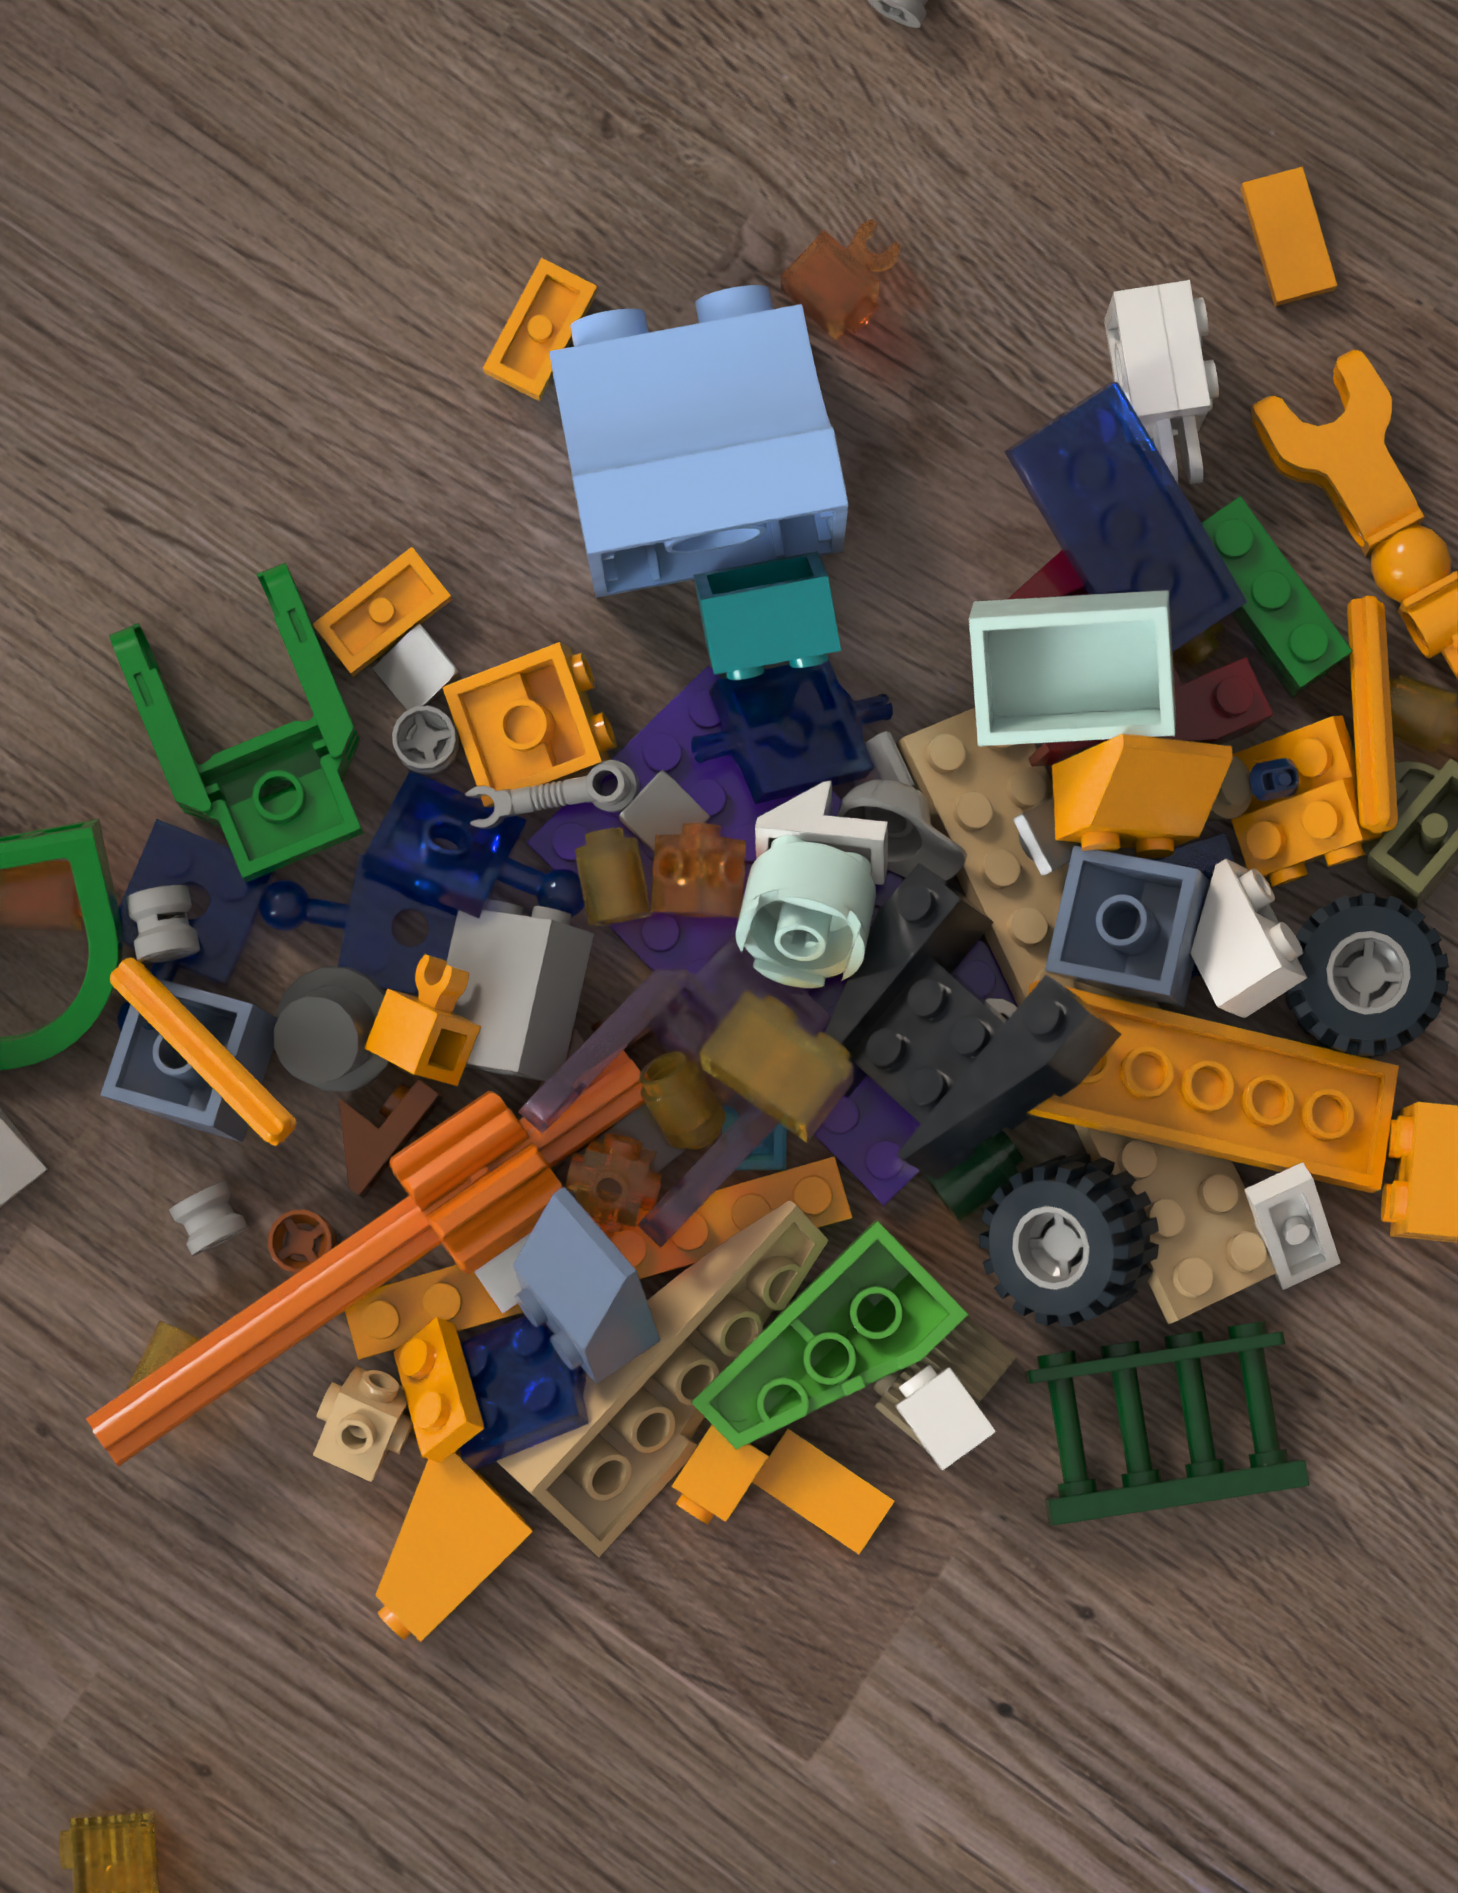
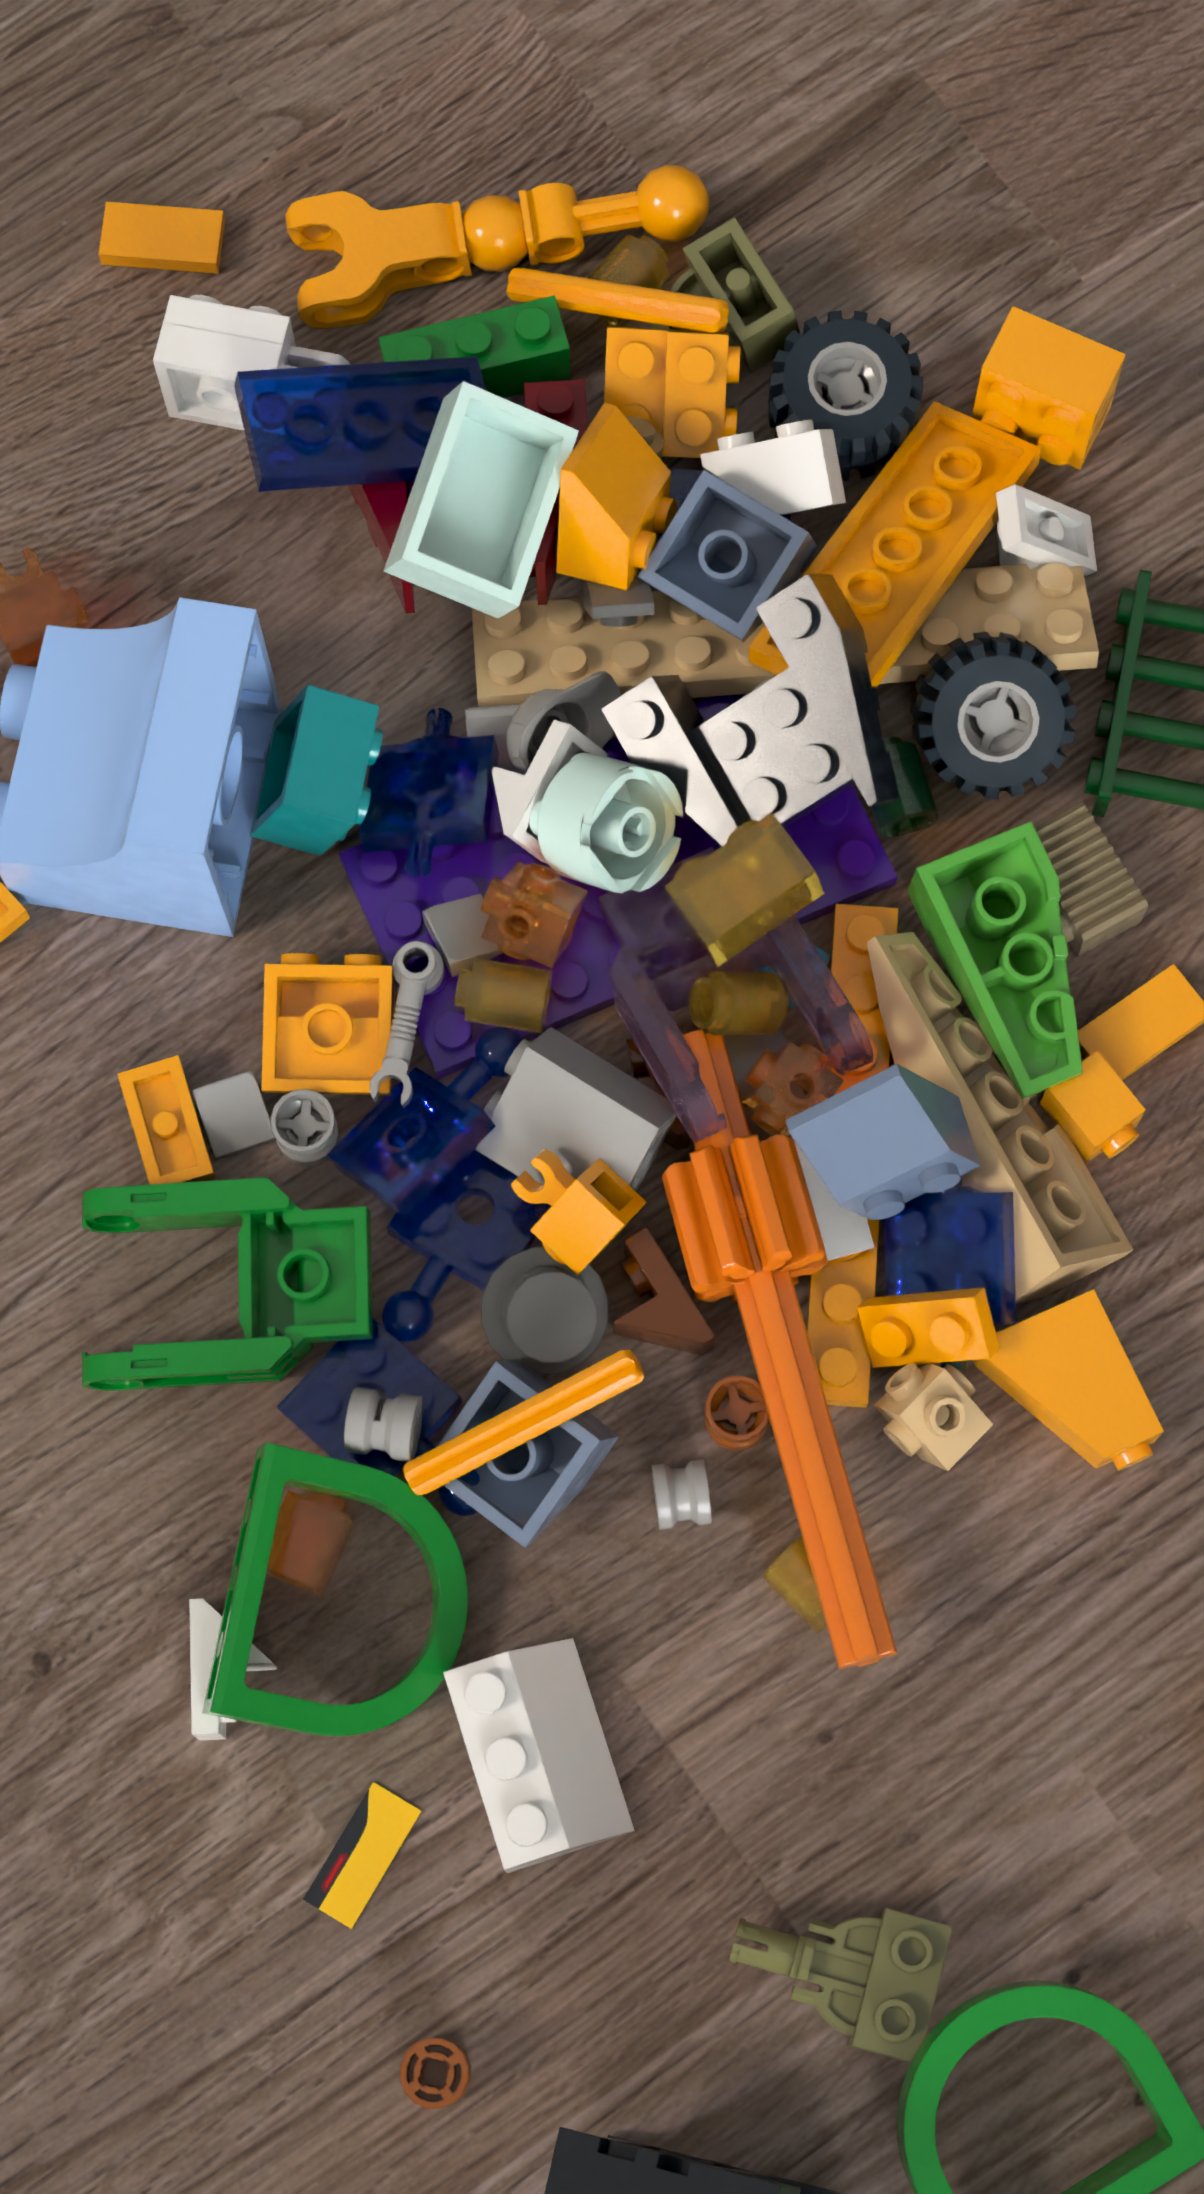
camera: 70 degrees left, 10 degrees down
white brick [895,1365,996,1470] -> none
dark blue rock [1250,758,1299,801] -> none

